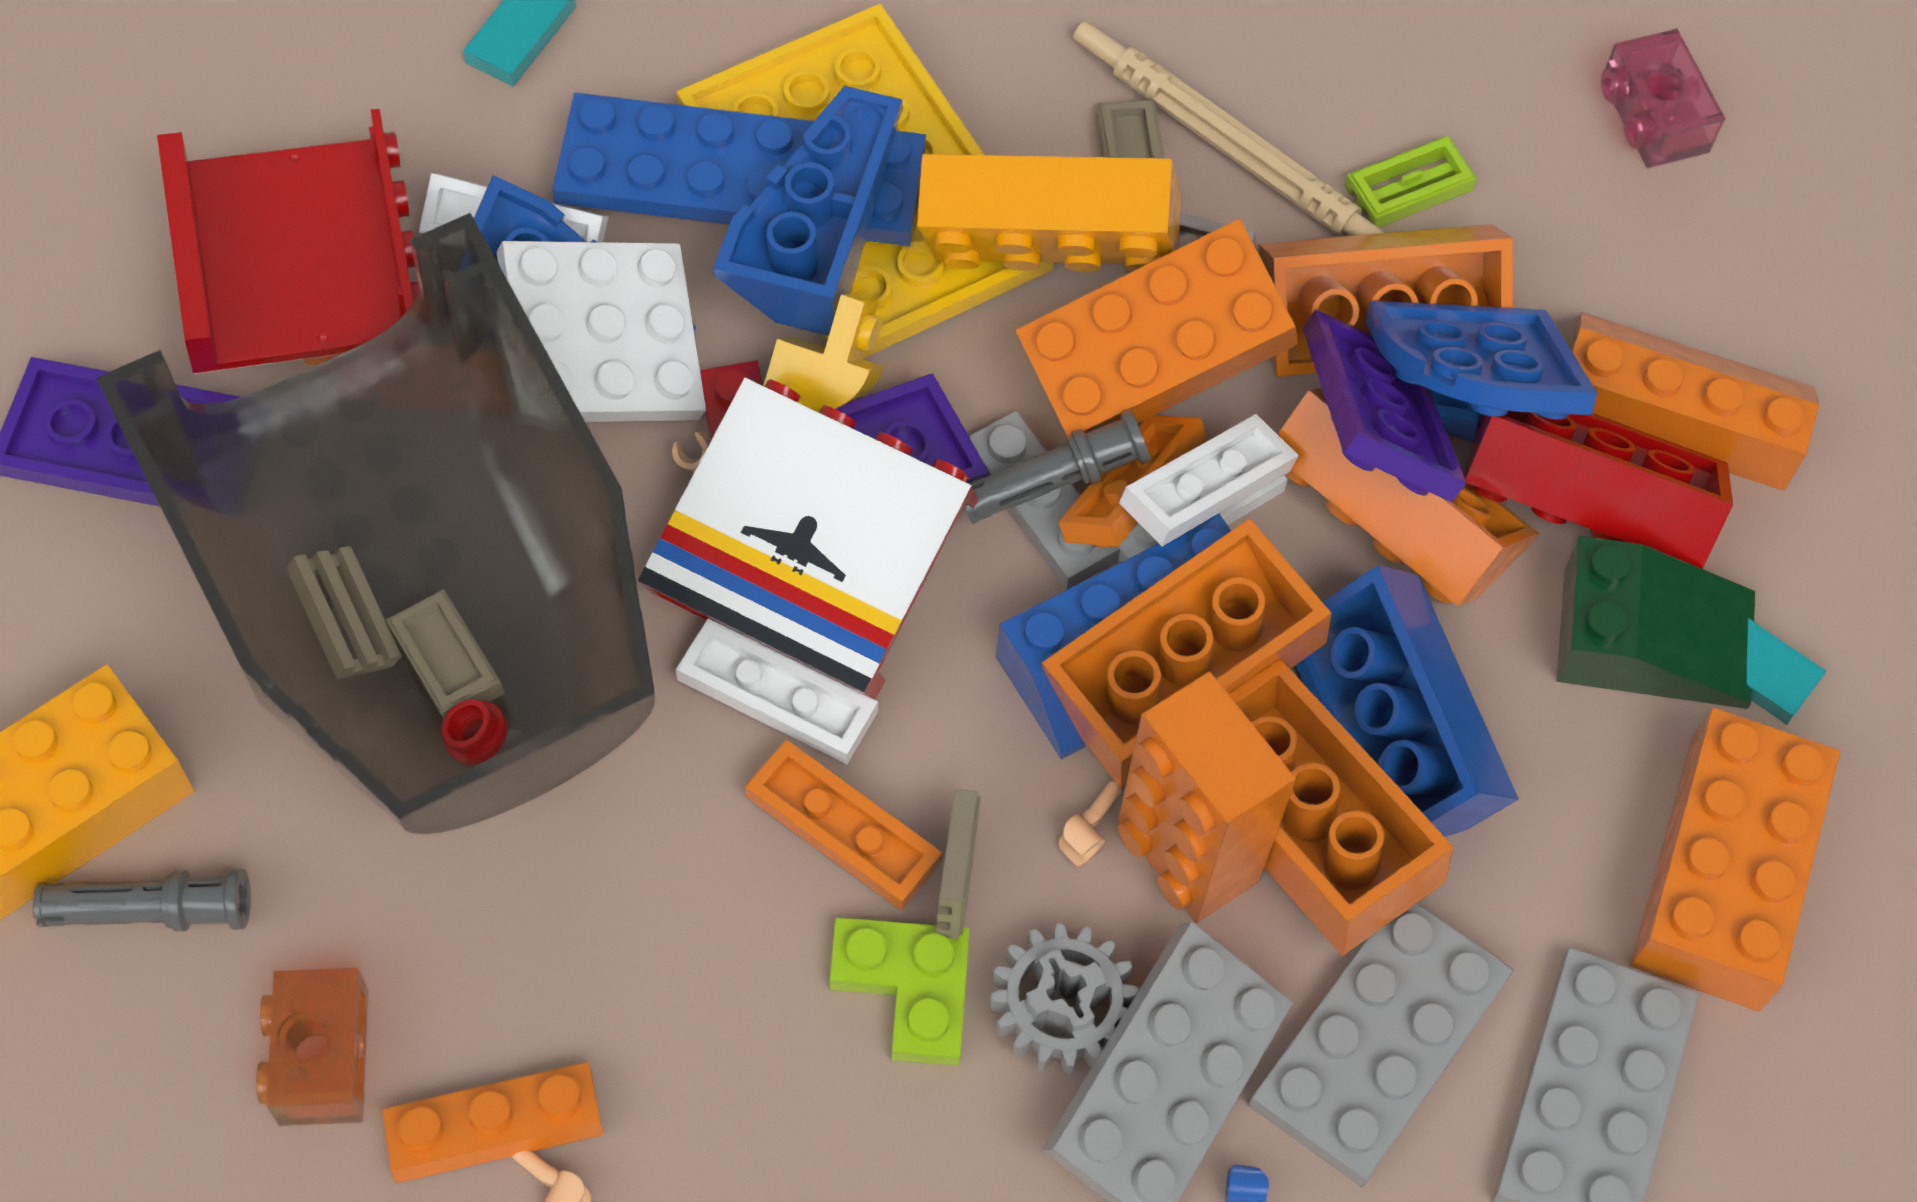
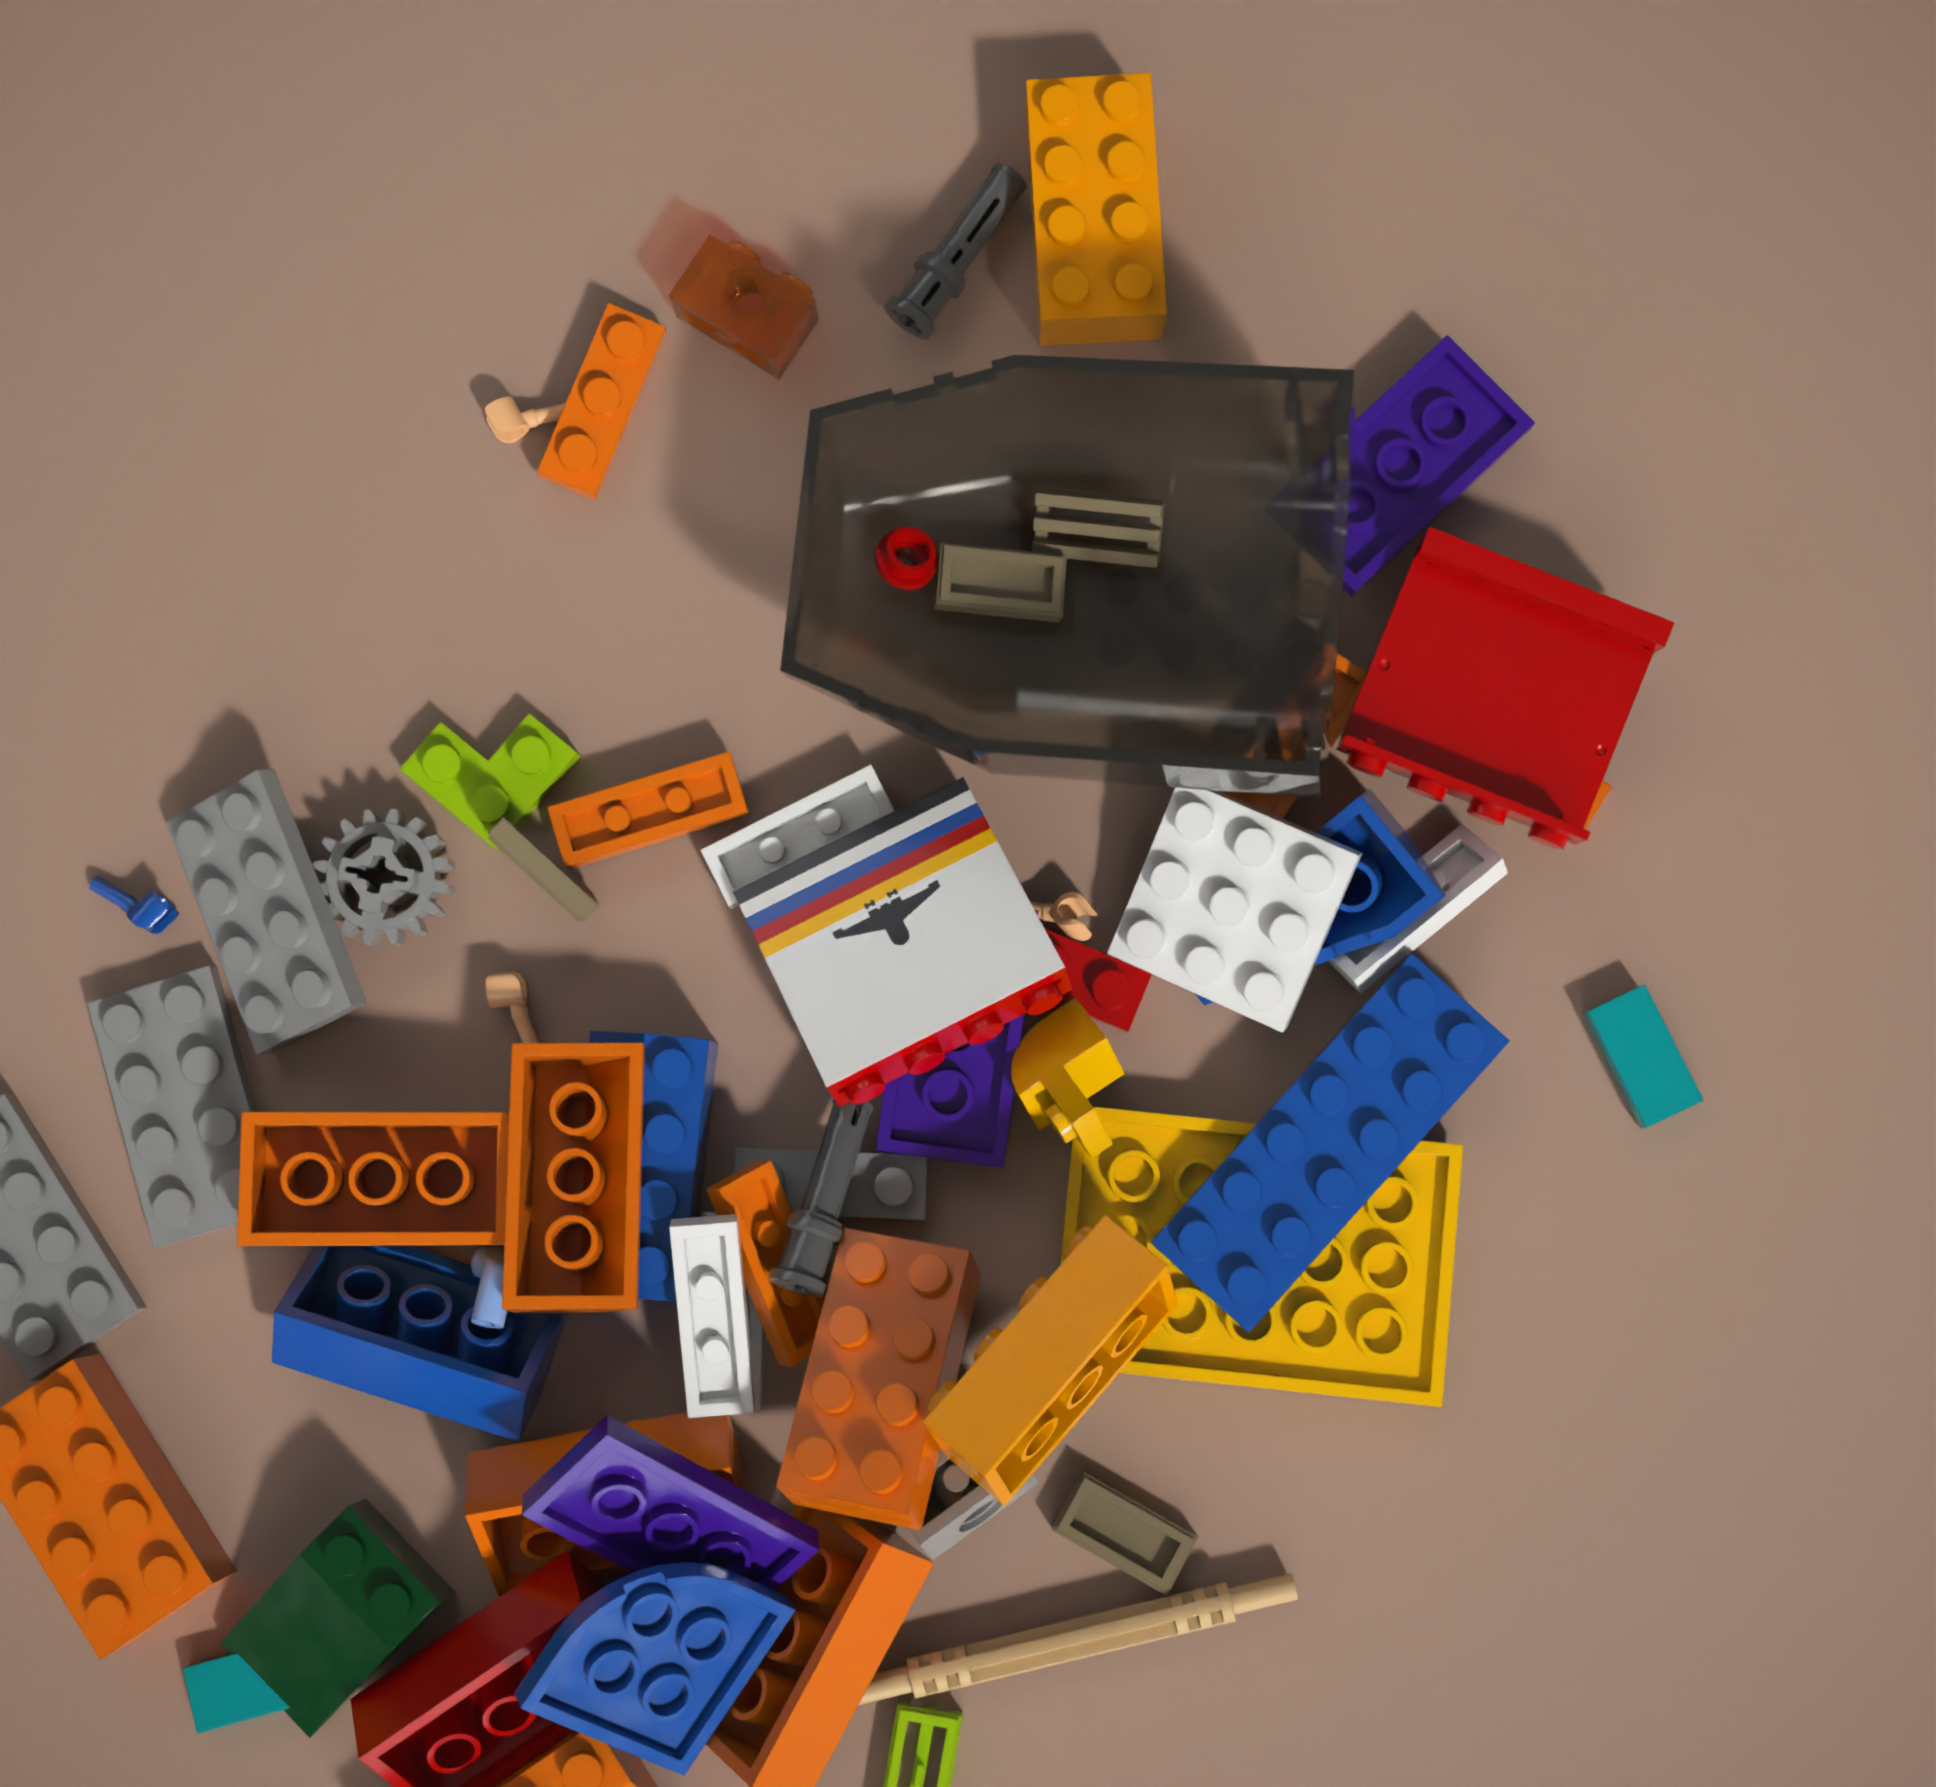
camera: 135 degrees right, 20 degrees up
blue wedge [713,86,903,336] -> none
orange brick [1118,671,1296,923] -> none
none -> light blue arm [471,1245,507,1329]

